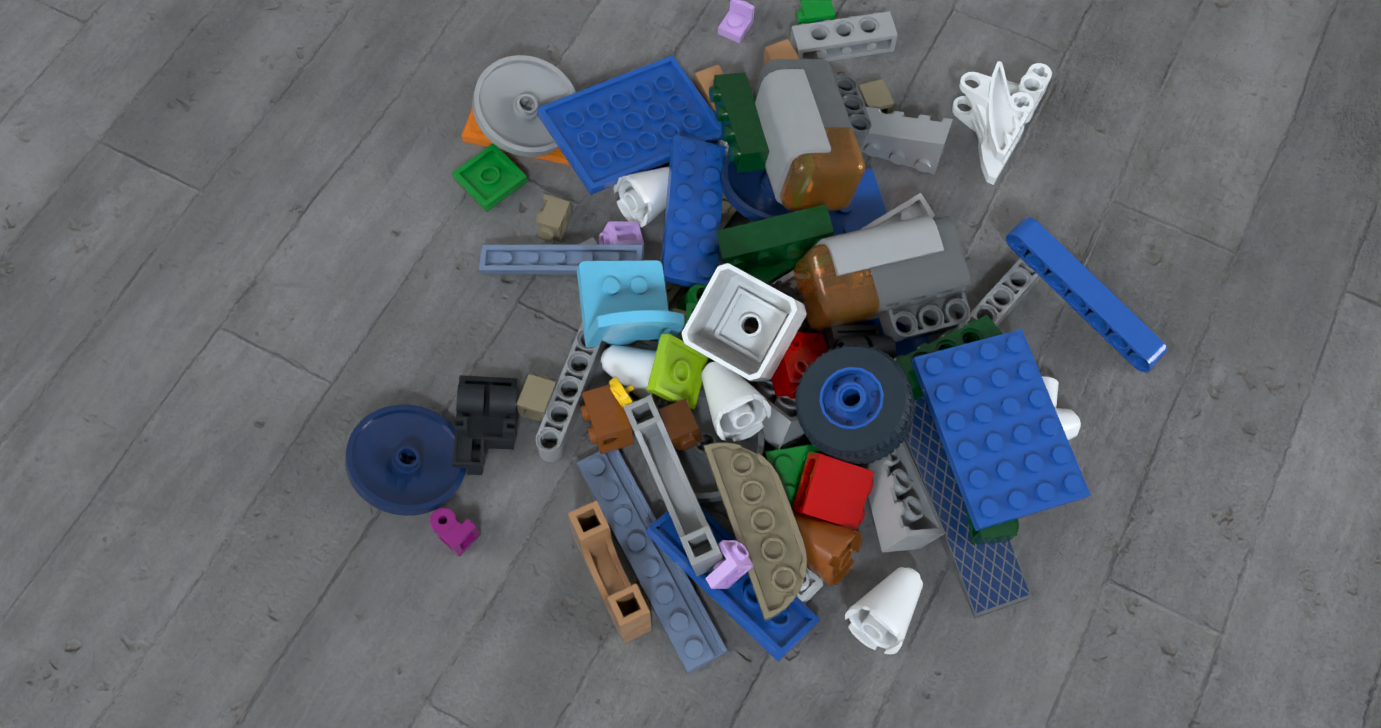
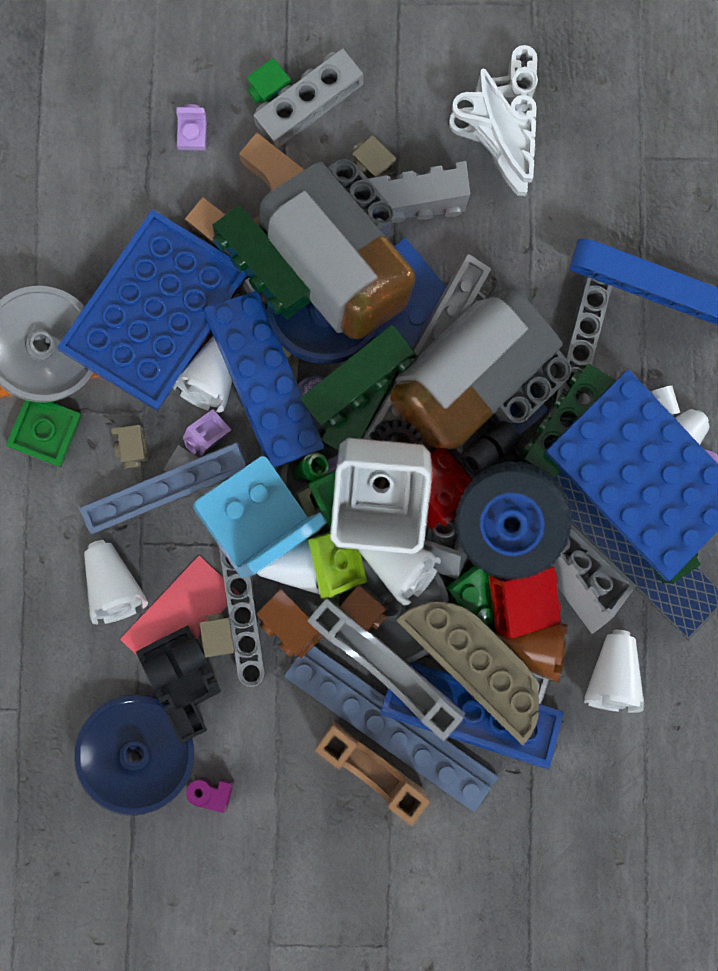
camera: 30 degrees left, 20 degrees up
yellow piece [609,376,635,408] -> none
lavender bracket [705,540,754,589] -> none
none -> white cone [84,540,148,624]
none -> coral piece [120,555,240,655]

